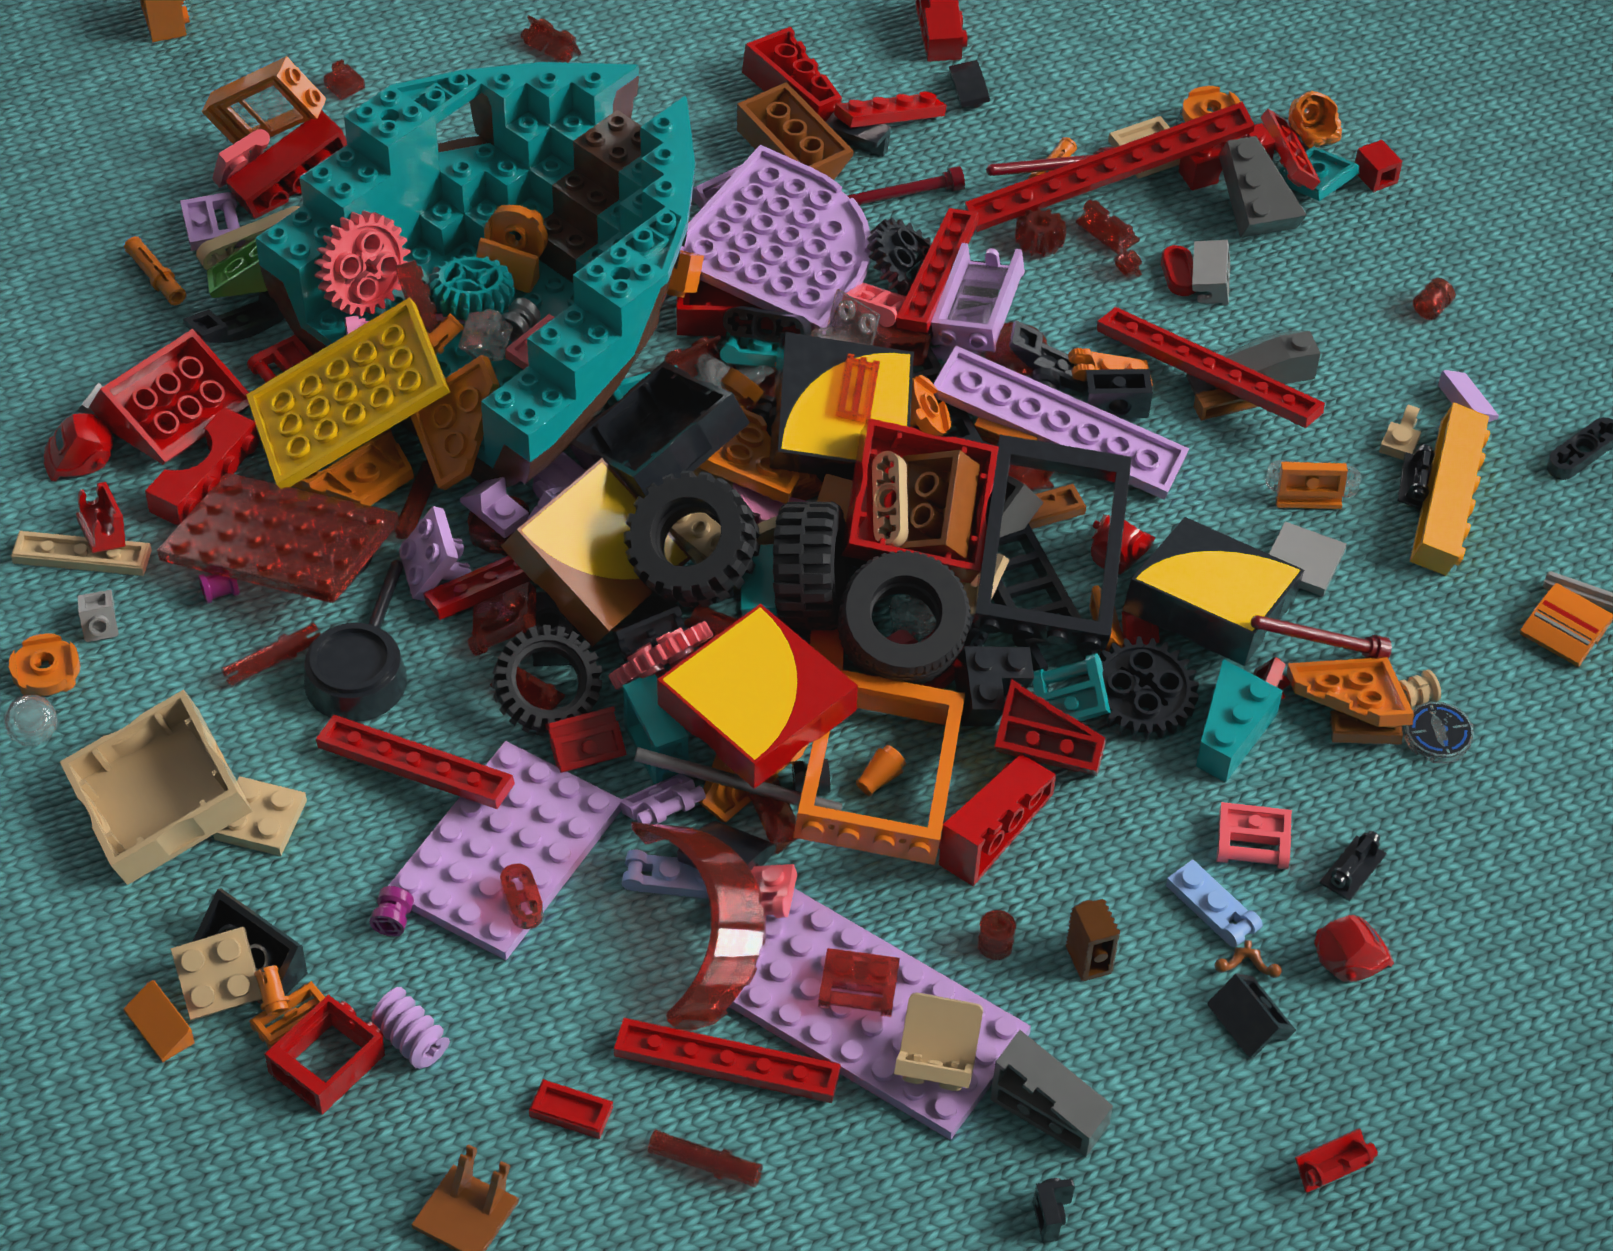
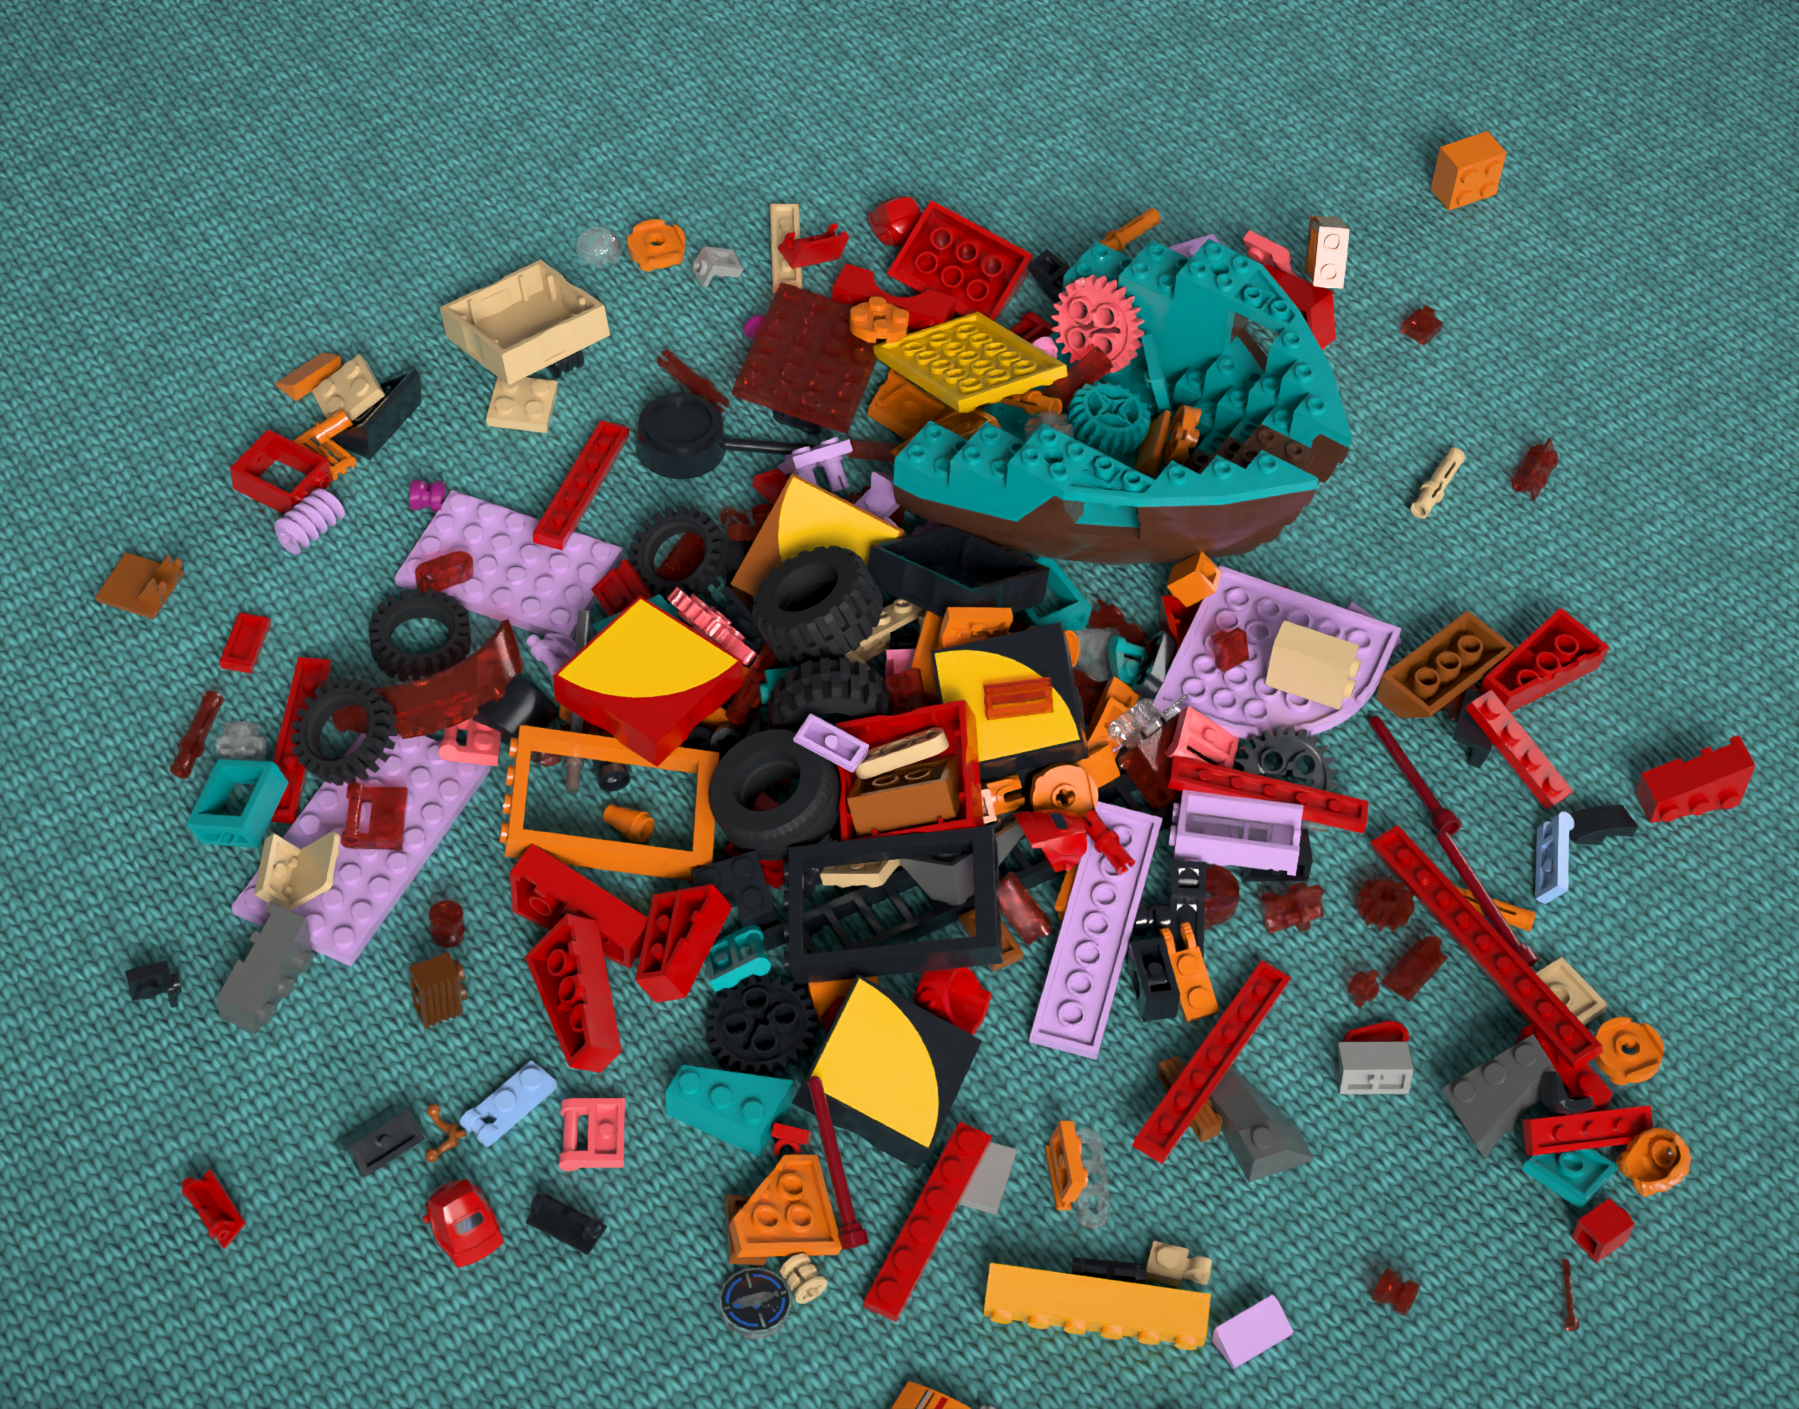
camera: 80 degrees right, 0 degrees up
none -> teal window [186,758,289,848]
none -> clear brick [216,721,266,761]
none -> black tyre [291,678,398,786]
none -> black tyre [369,588,471,684]
none -> red wedge [525,914,622,1073]
none -> lavender slope [793,713,869,773]
none -> orange plate [849,297,909,344]
none -> red plate [864,1121,992,1322]
none -> clear red hips [886,667,930,716]
none -> orange slope [937,607,1013,650]
none -> red helmet [1014,809,1087,872]
none -> red pin [1081,810,1135,875]
none -> teal plate [1141,334,1173,419]
none -> clear red tile [1211,627,1249,673]
none -> clear red hips [1261,882,1324,933]
none -> tan brick [1265,620,1362,710]
none -> light blue plate [1535,812,1574,904]
none -> black hair [1542,1071,1594,1115]
none -> clear red piece [1562,1259,1580,1331]

